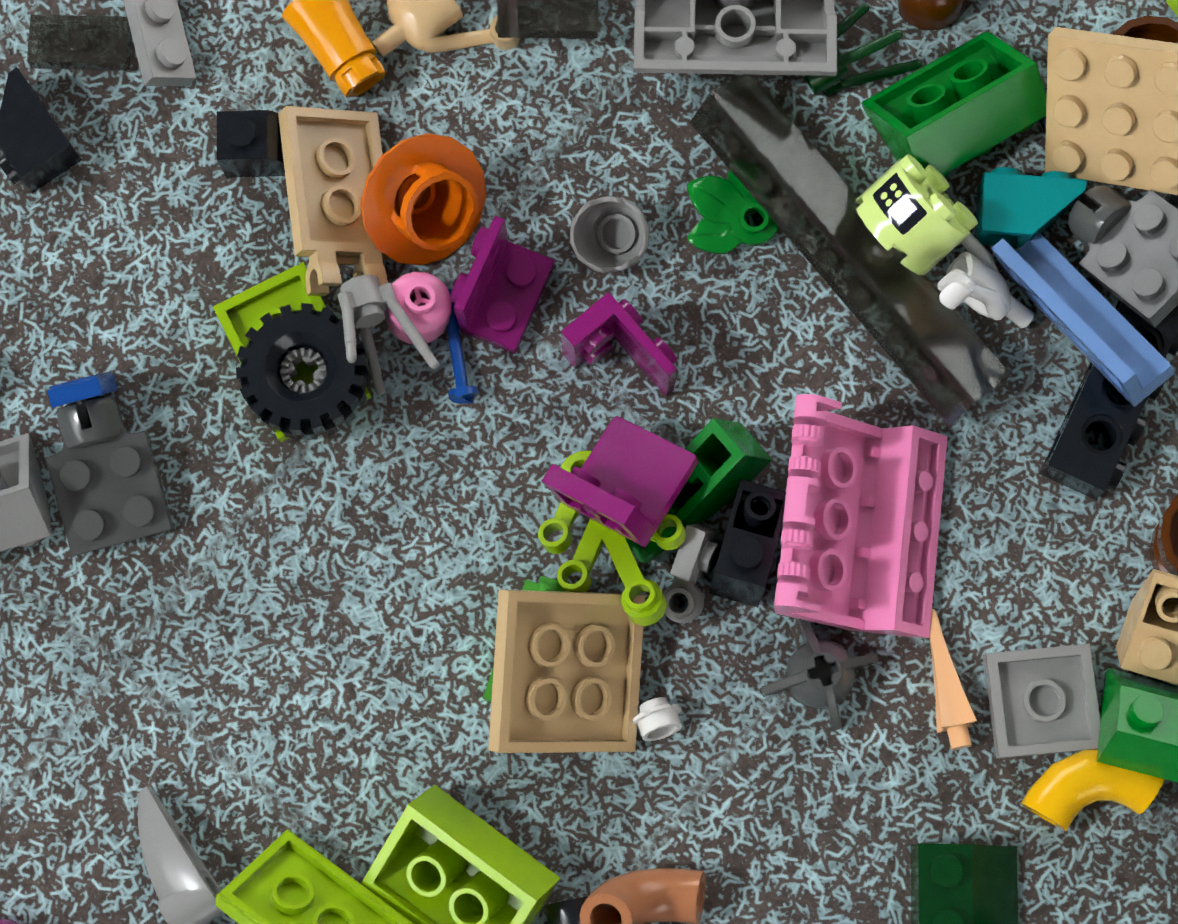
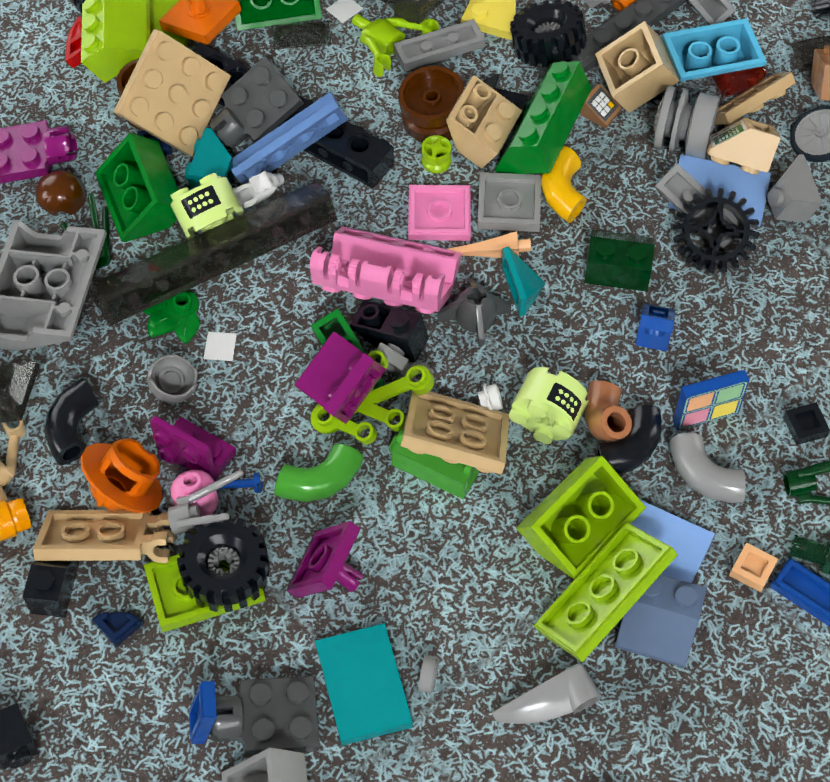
camera: 85 degrees left, 20 degrees down
magenta bracket [561,292,677,396] -> none
none -> black cylinder [45,378,99,465]
none -> dark blue tile [91,612,144,648]
none -> white sticker [204,332,237,361]
none -> bright green cylinder [274,444,364,502]
none -> magenta tile [286,521,363,598]
none -> teal tile [315,623,413,746]
none -> bright pink tile [408,185,471,241]
none -> light grey tile [418,655,439,693]
none -> lime wheel [421,135,452,174]
none -> teal slope [501,247,545,317]
none -> yellowish green brick [509,367,589,444]

